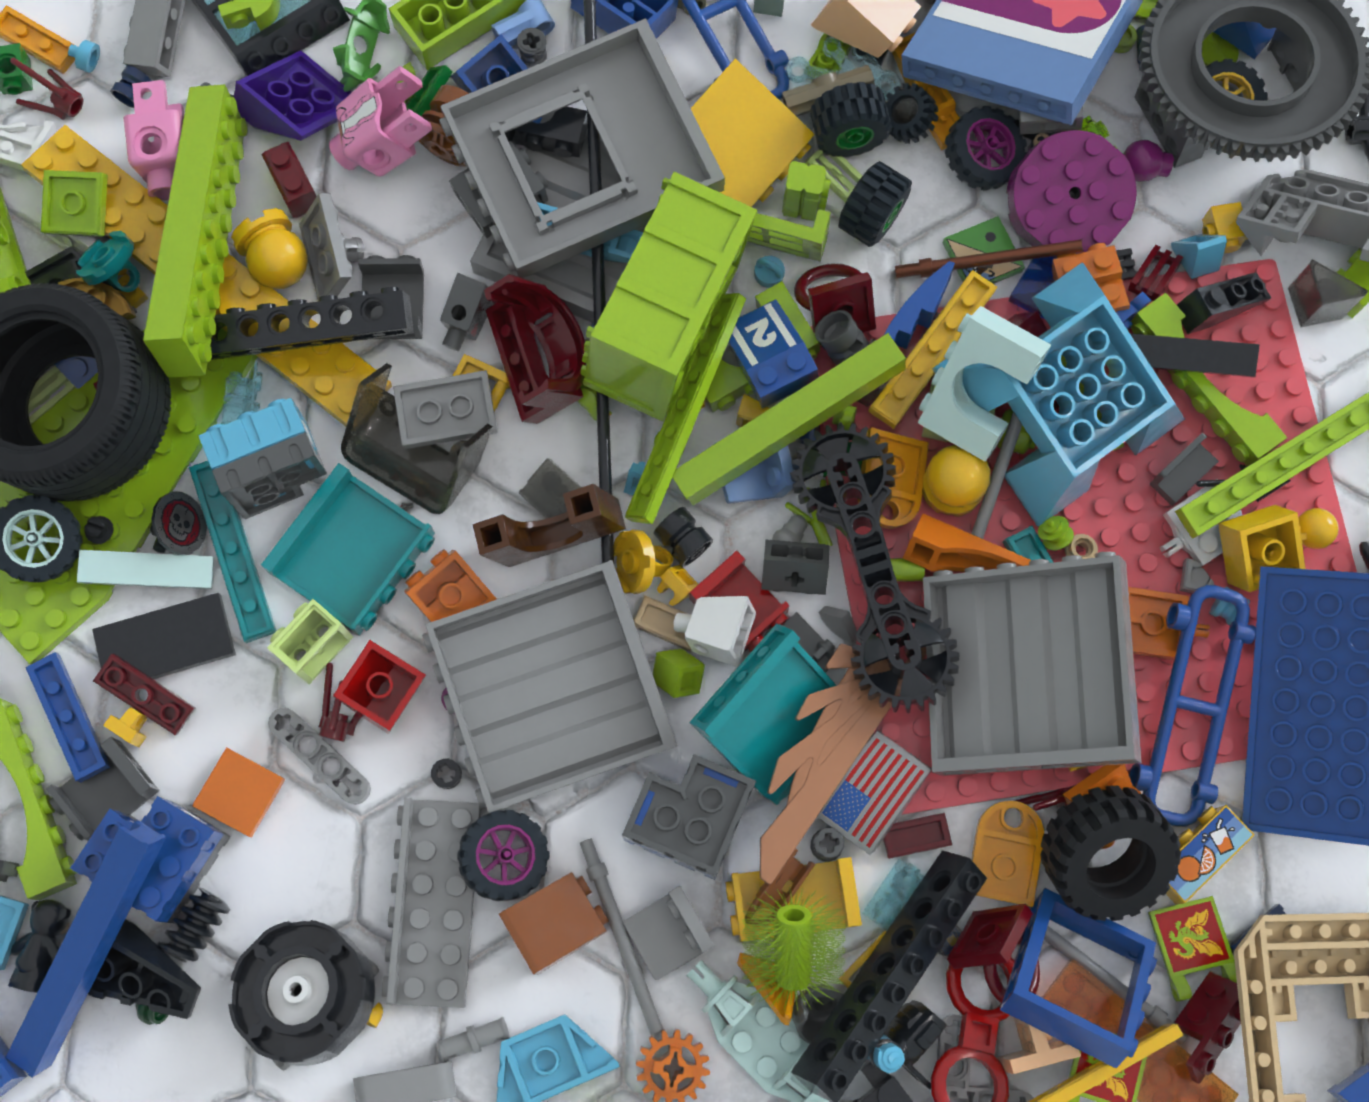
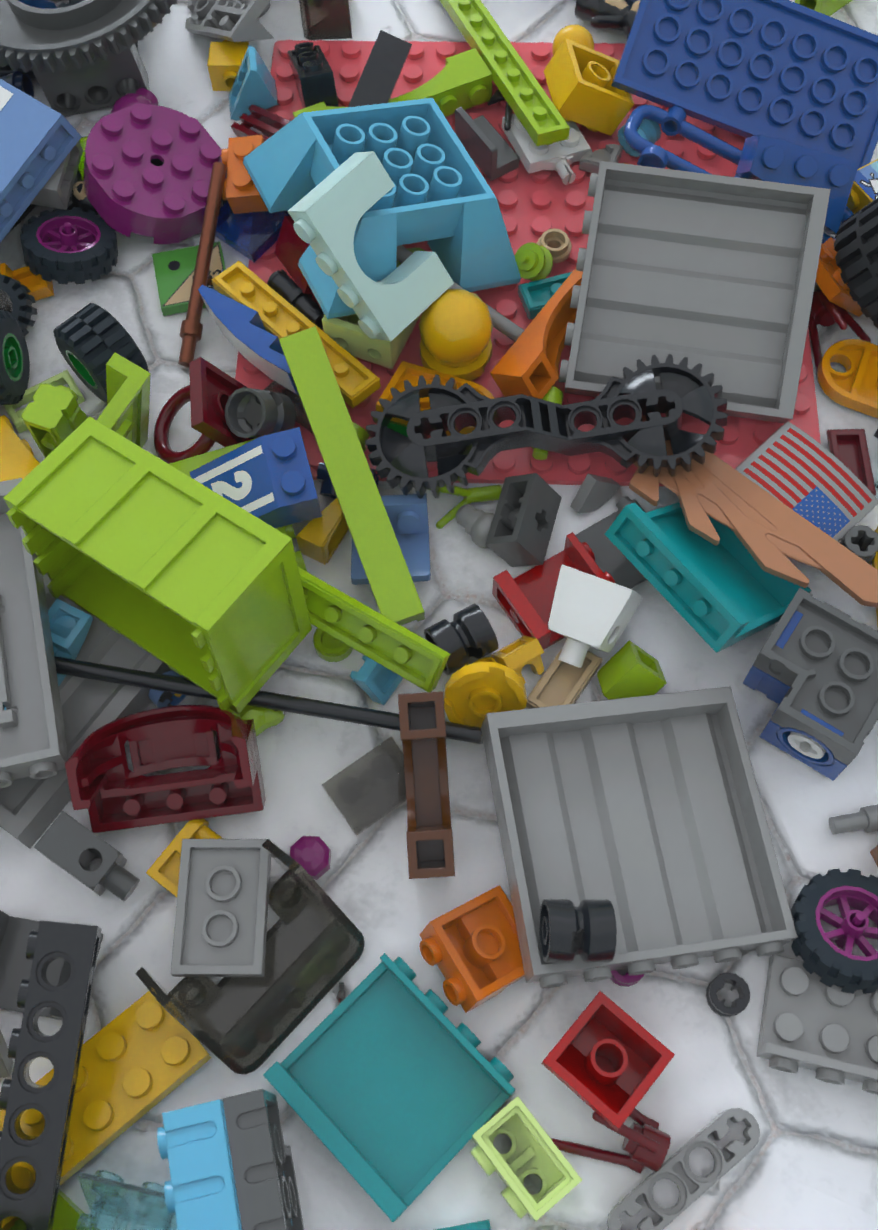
camera: 75 degrees left, 10 degrees down
none -> magenta tile [289,836,331,880]
none -> black wheel [539,899,617,962]
none -> blue wedge [736,134,859,235]

